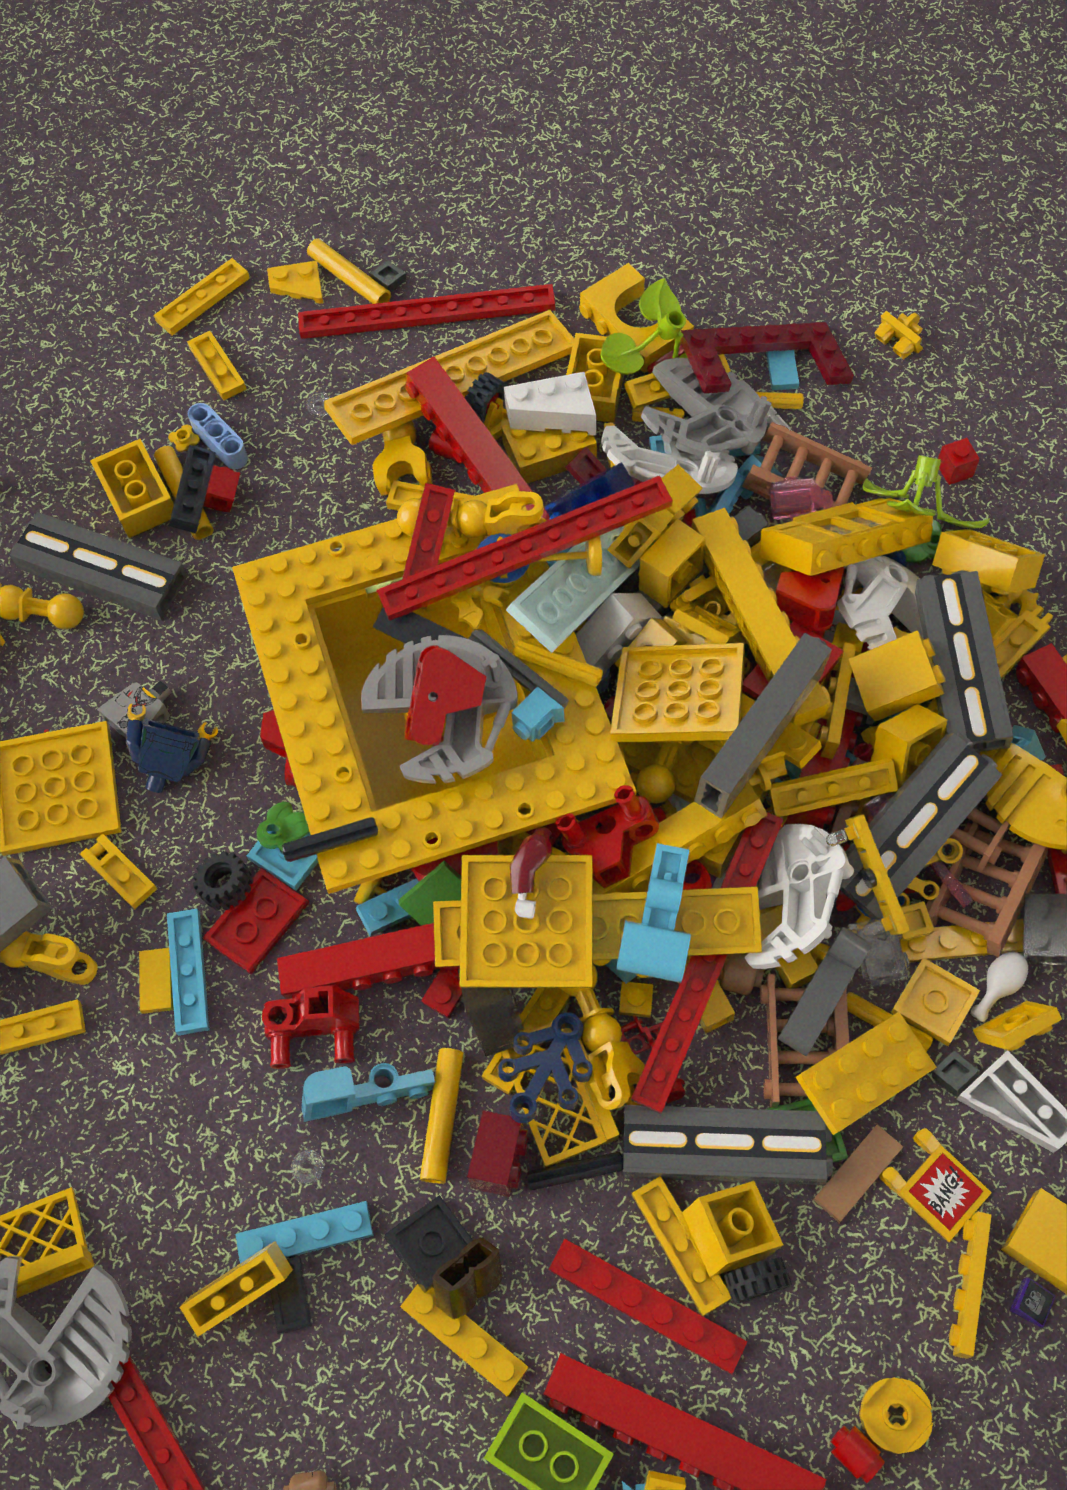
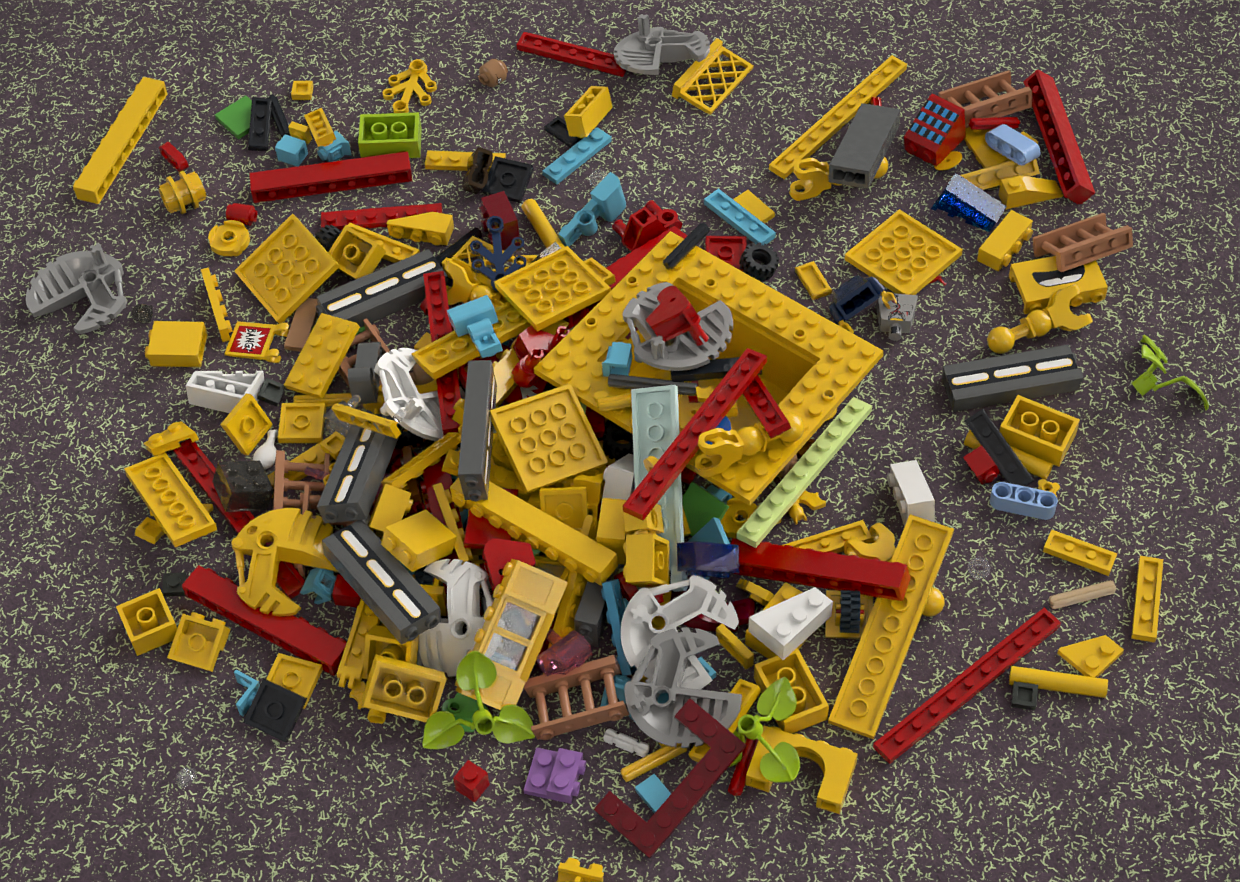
camera: 145 degrees right, 10 degrees down
yellow plate [80,834,157,910] -> none
dark red arm [510,827,553,919] -> none
slope [1010,1277,1056,1328] -> none
none -> yellow plate [234,214,340,324]
none -> yellow slope [387,212,454,245]
none -> medium lavender plate [524,747,586,804]
none -> yellow wing [736,578,774,607]
none -> yellow tile [795,261,832,300]
none -> white wedge [887,460,935,527]
none -> tan axle [1049,580,1116,609]

